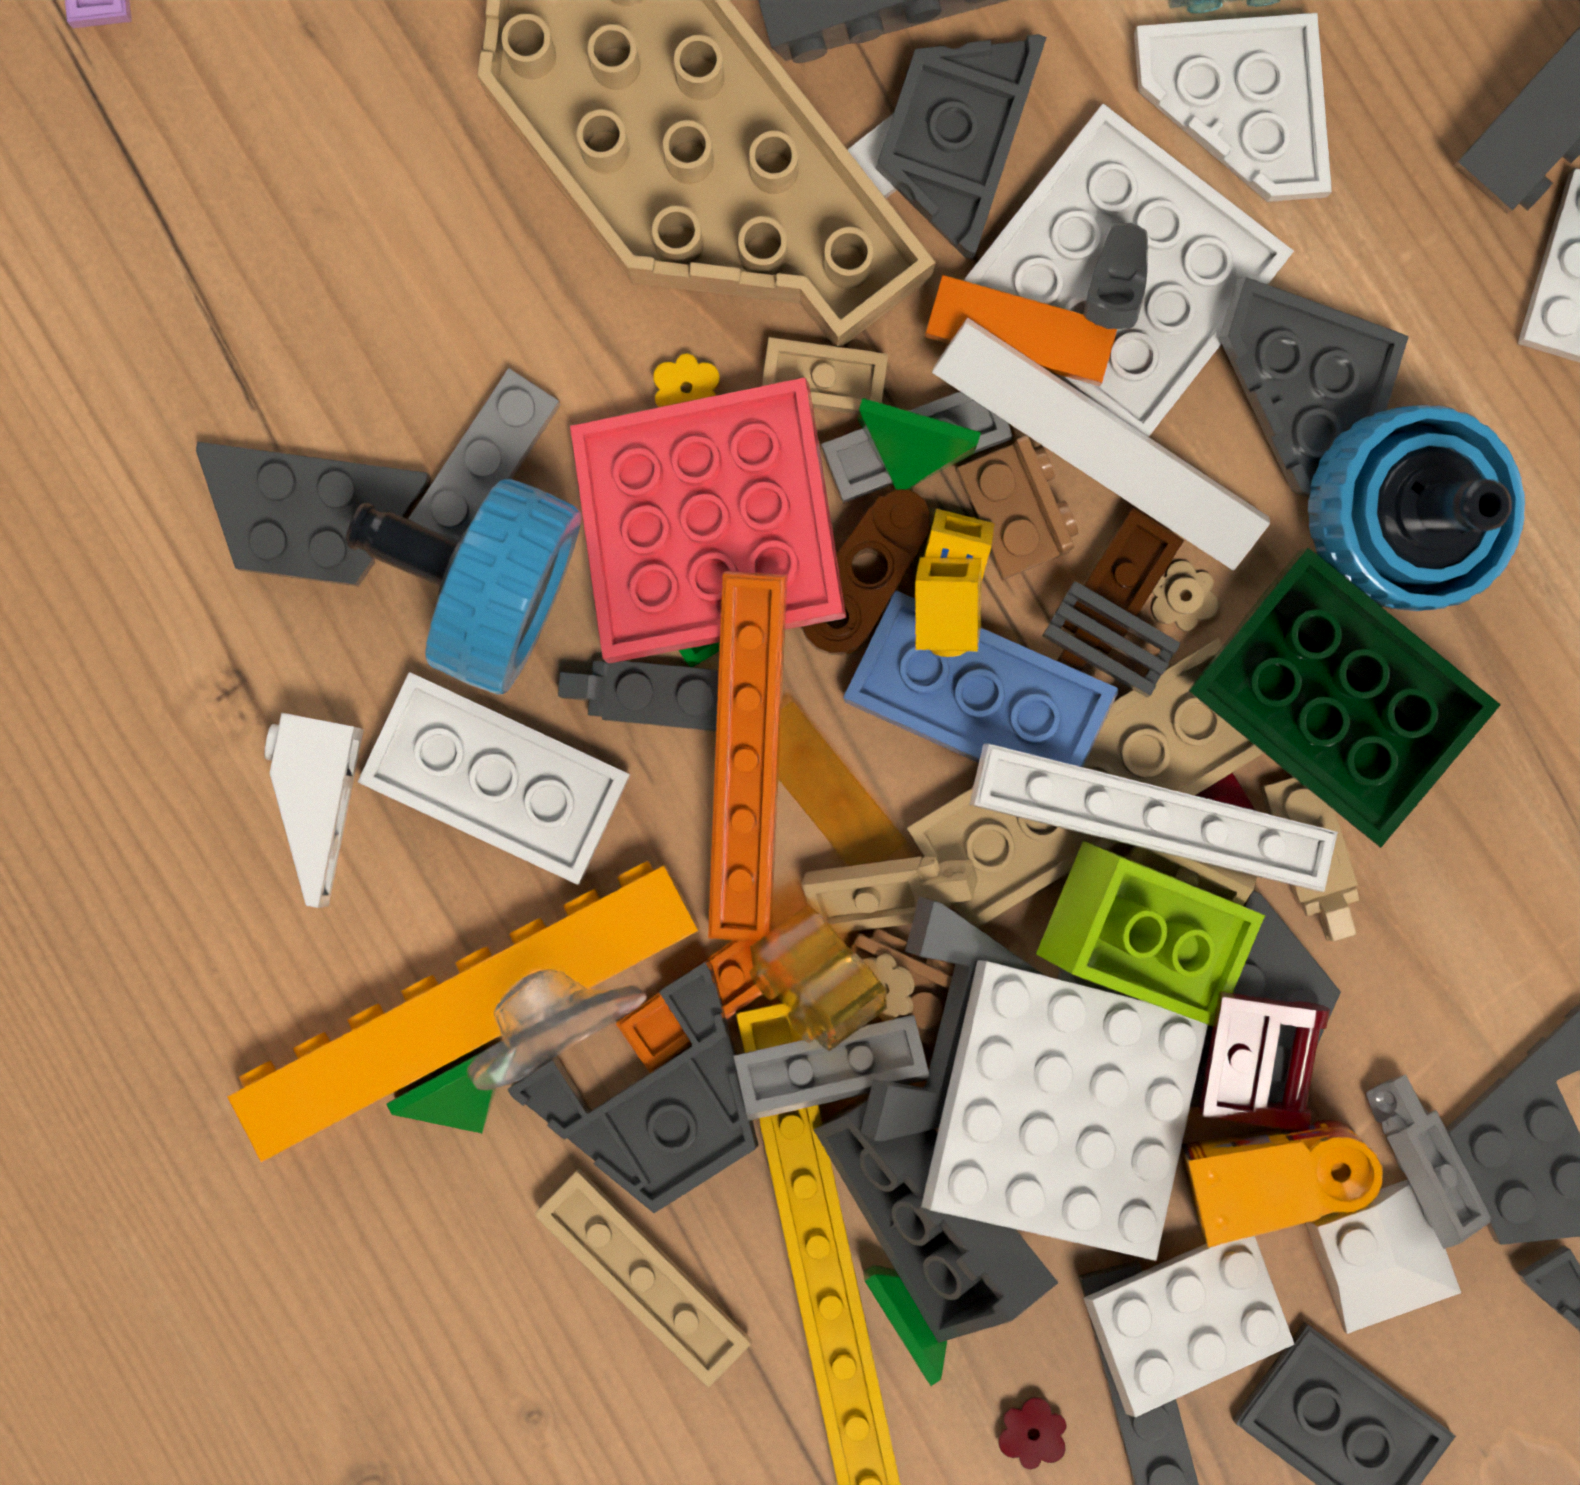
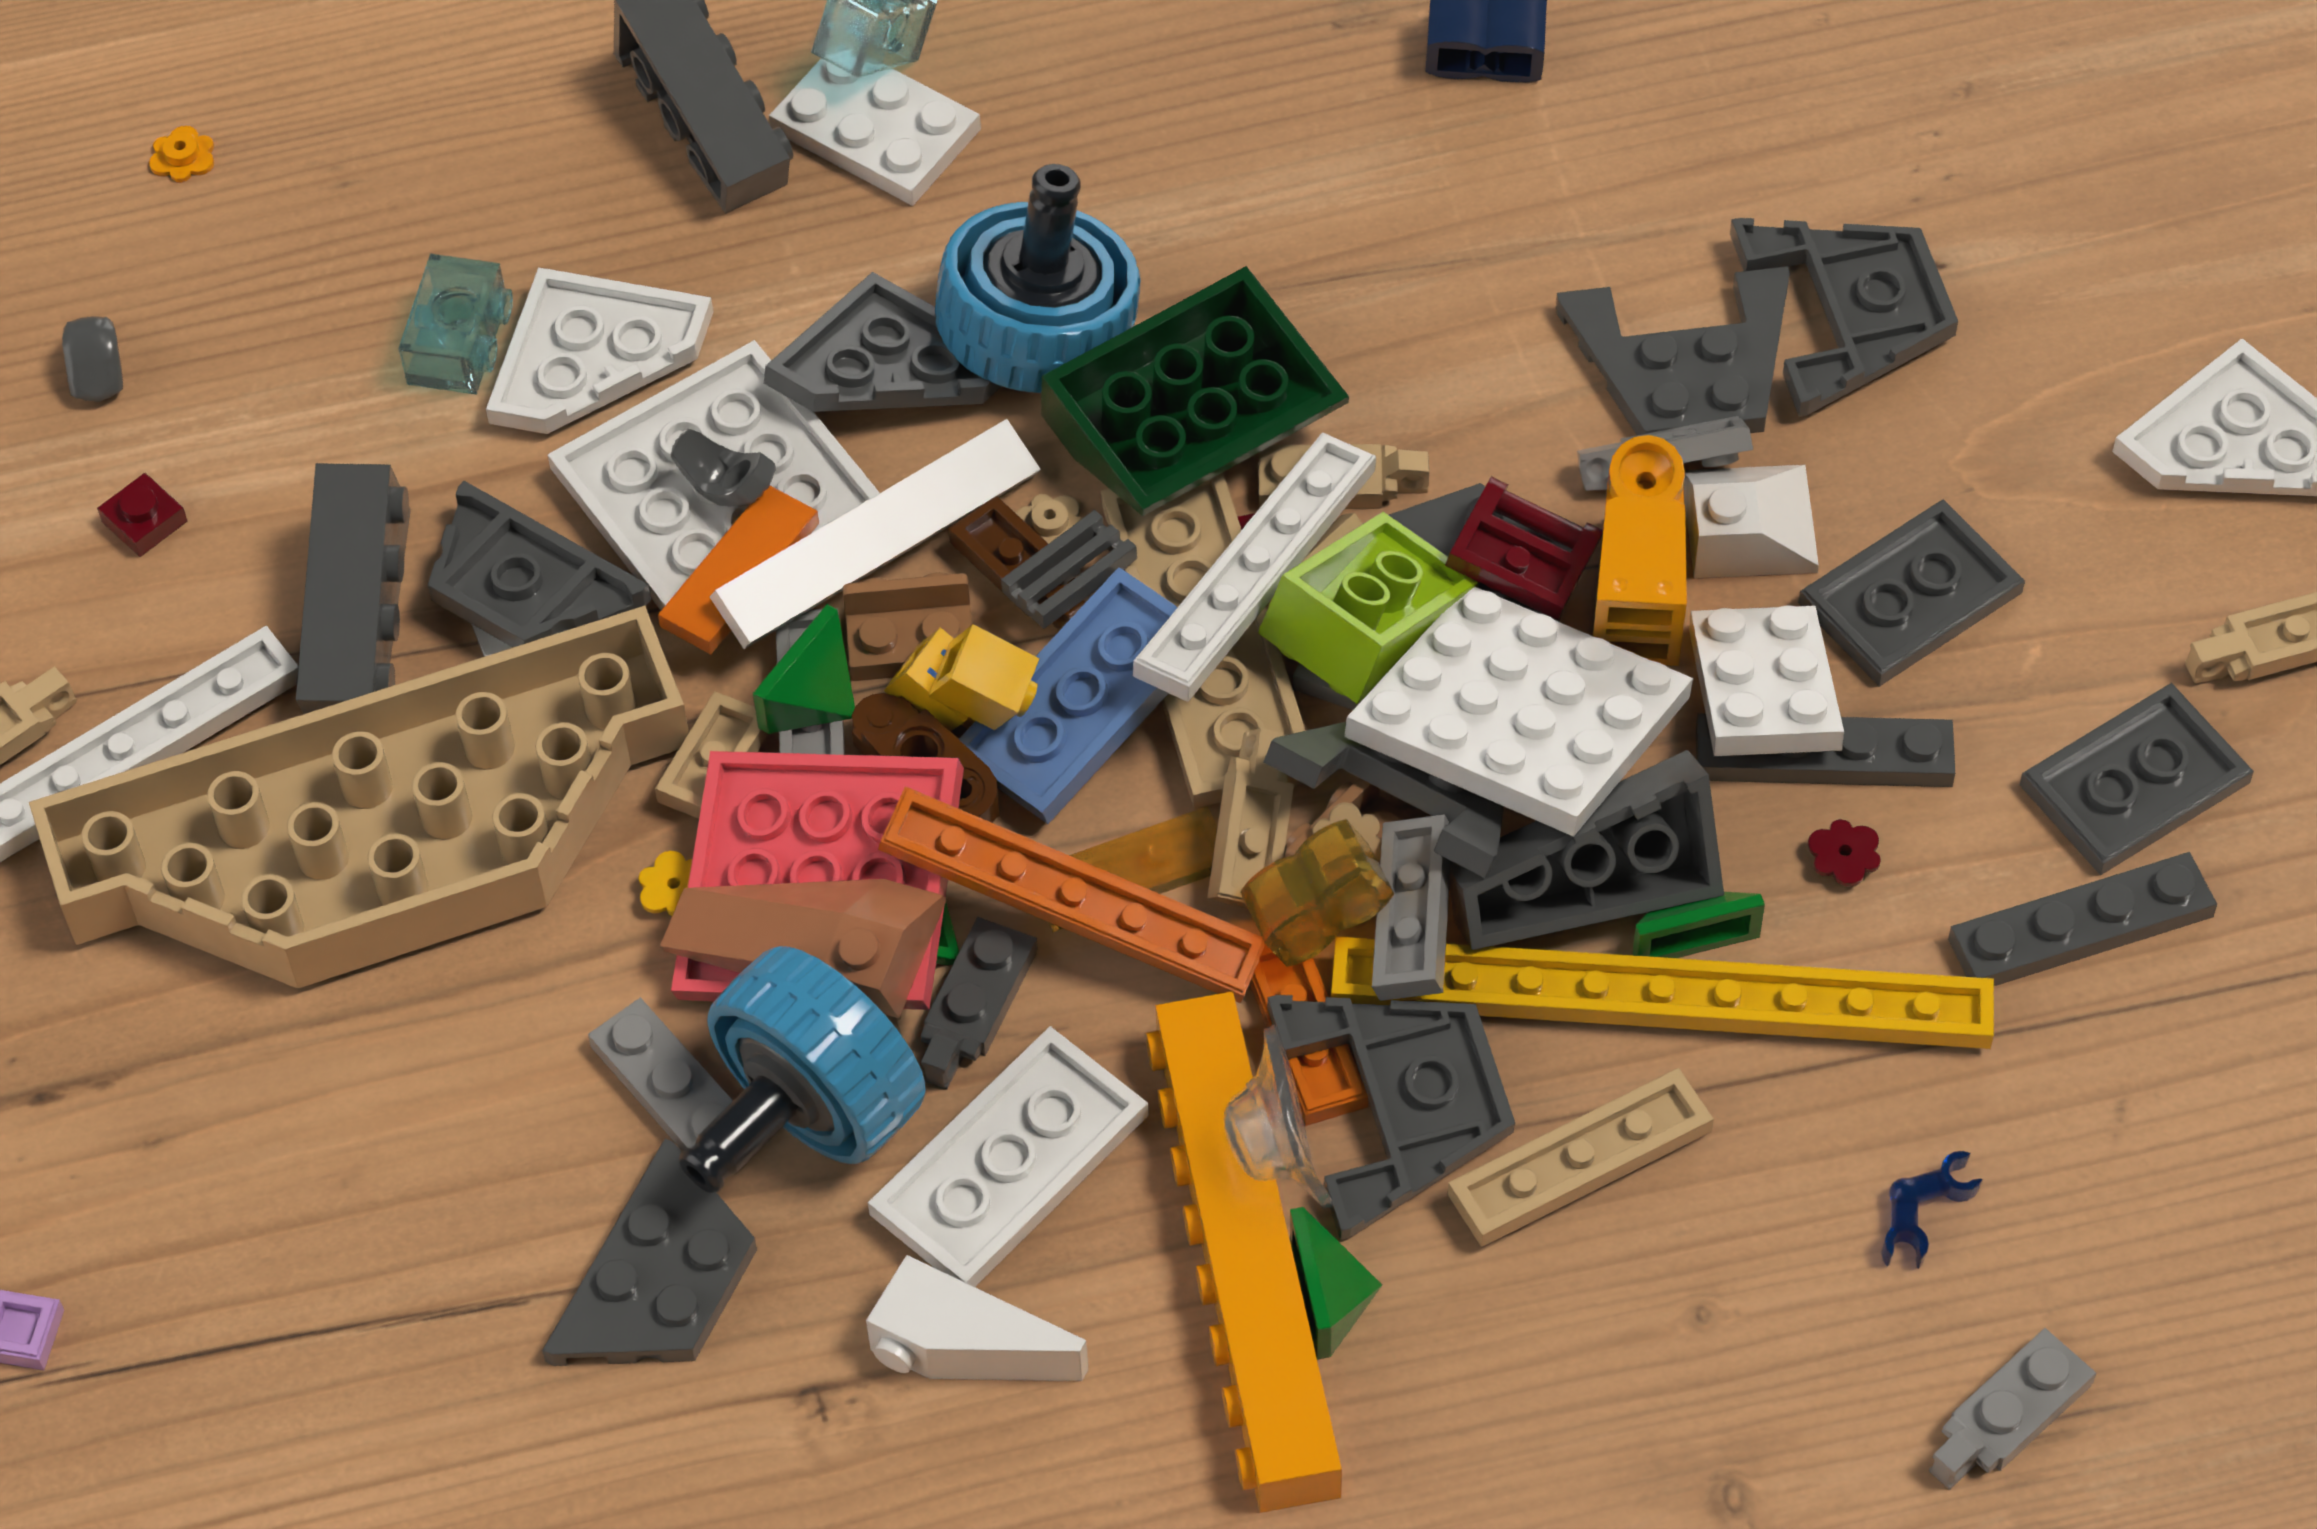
camera: 75 degrees left, 30 degrees down
none -> nougat wedge [660,879,946,1018]

